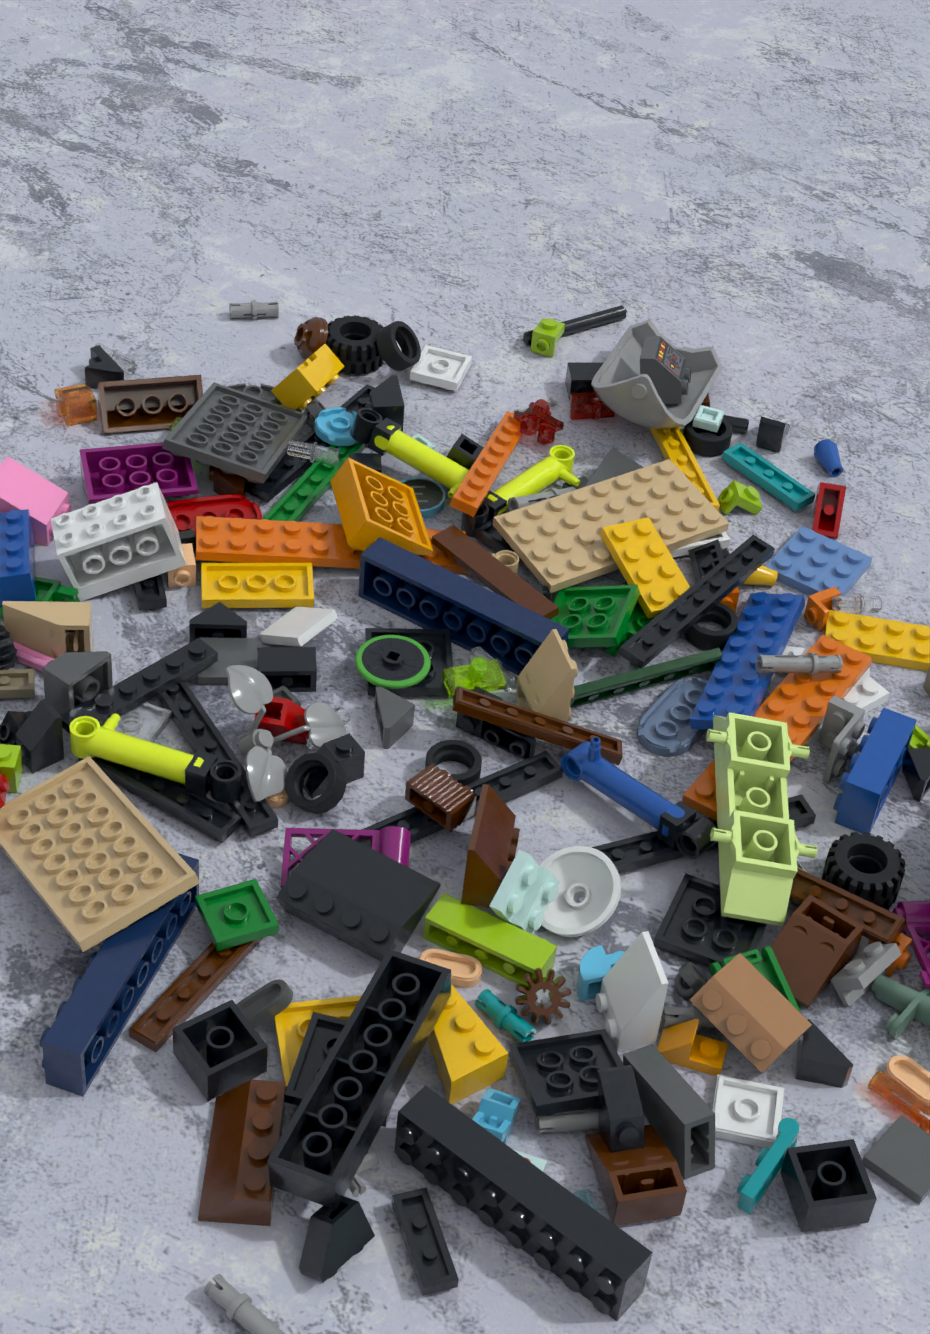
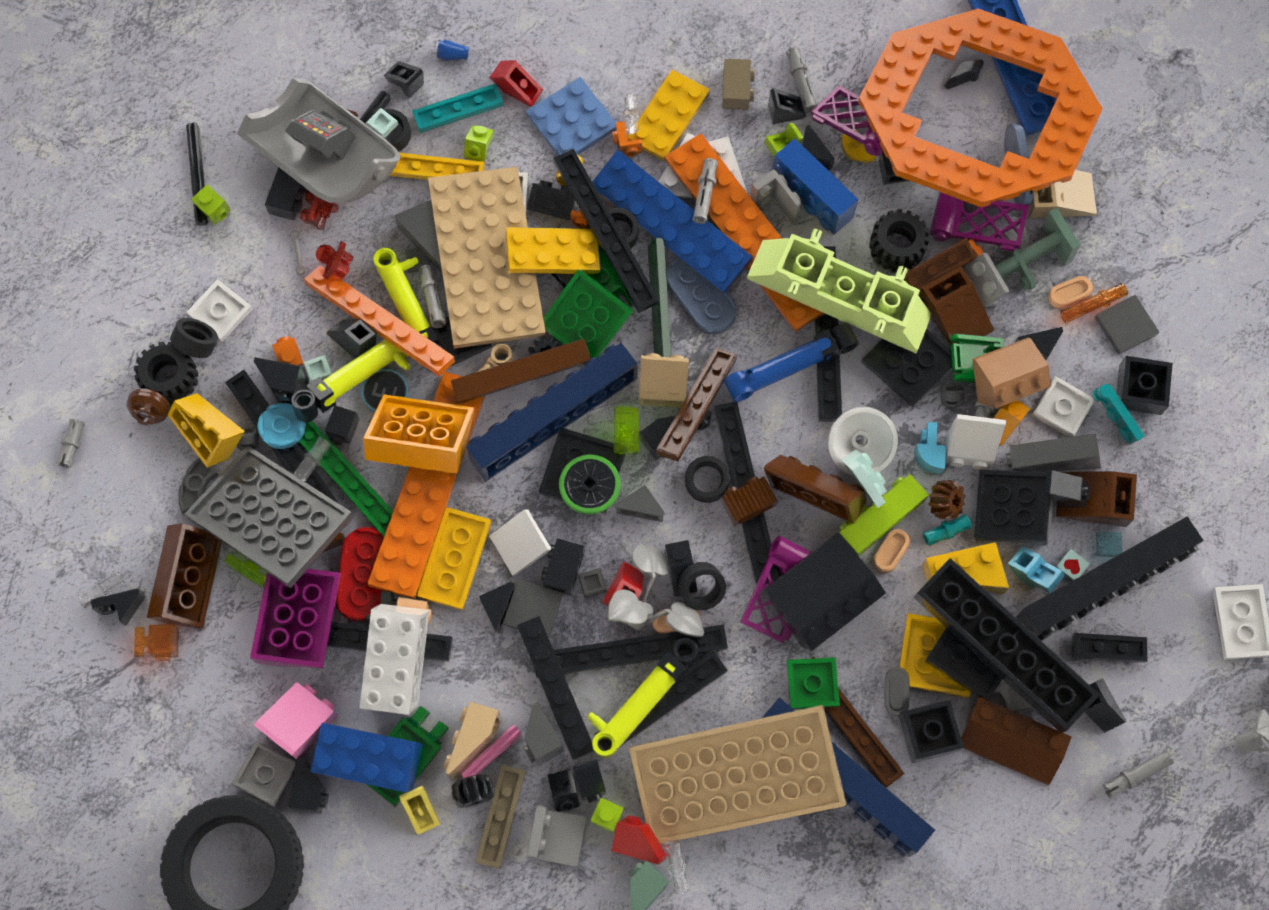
camera: 65 degrees left, 30 degrees up
none -> orange bracket [272,336,304,366]

